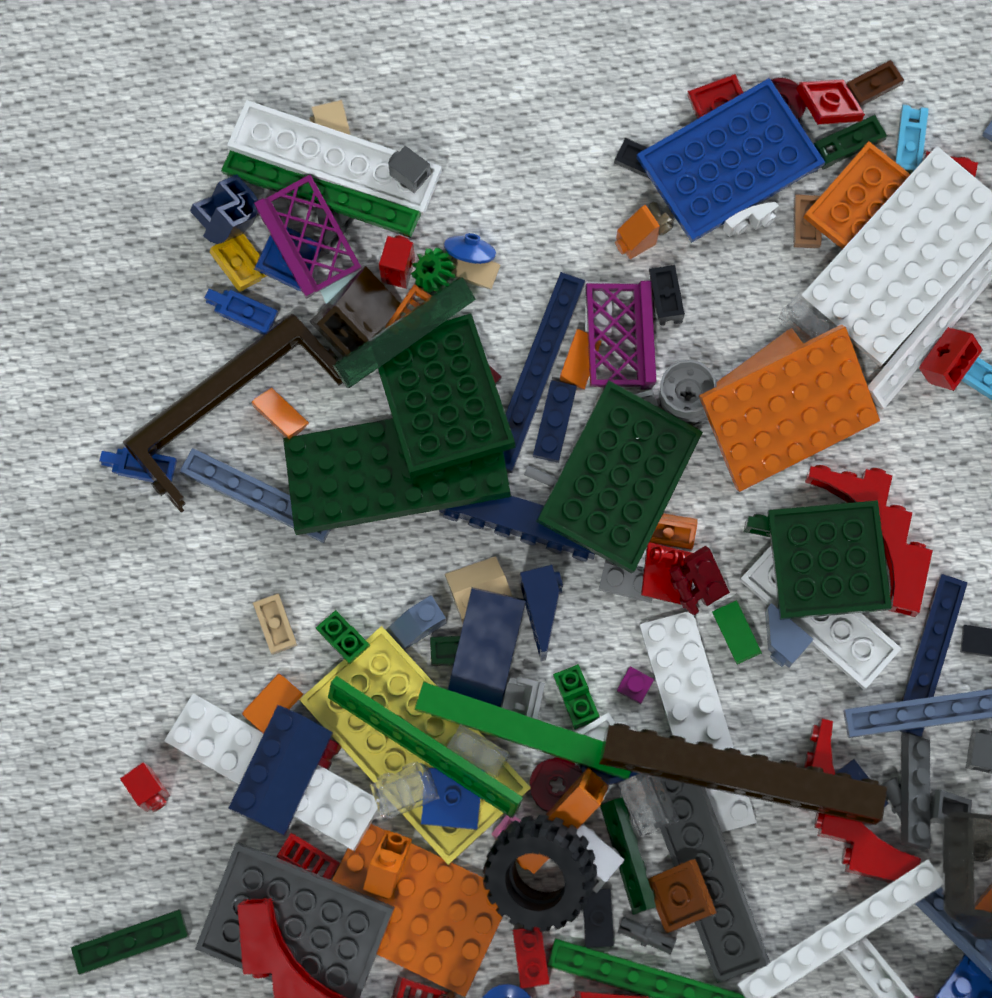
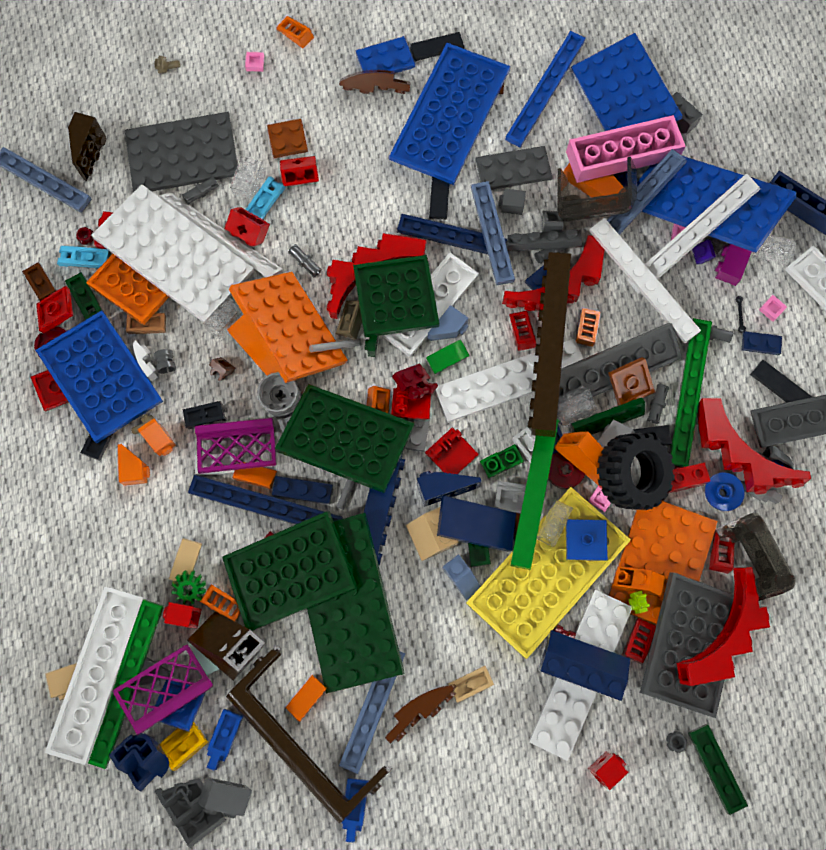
camera: 95 degrees left, 0 degrees up
orange slope [242,674,303,734] -> none
green slope [316,610,370,664] -> none
green tile [328,676,523,818] -> none
clear green tile [332,277,476,388] -> none
clear brick [370,762,440,820] -> none
dark grey brick [388,146,431,193] -> none
blue dish [444,233,496,264] -> none
magenta plate [617,666,654,705] -> none
none -> dark red plate [76,227,94,245]
none -> orange slope [118,444,150,486]
none -> dark grey wheel [154,349,176,374]
none -> dark grey slope [155,778,226,848]
none -> dark grey brick [198,777,252,818]
none -> reddish brown tile [209,357,236,381]
none -> dark grey pin [288,244,322,278]
none -> light grey bar [309,339,360,353]
none -> dark tan slope [335,301,362,339]
none -> reddish brown slope [385,684,457,744]
none -> red hinge [425,427,479,474]
none -> red slope [509,311,536,351]
none -> orange slope [575,308,600,347]
none -> lime plate [629,591,650,614]
none -> dark grey plate [666,731,687,753]

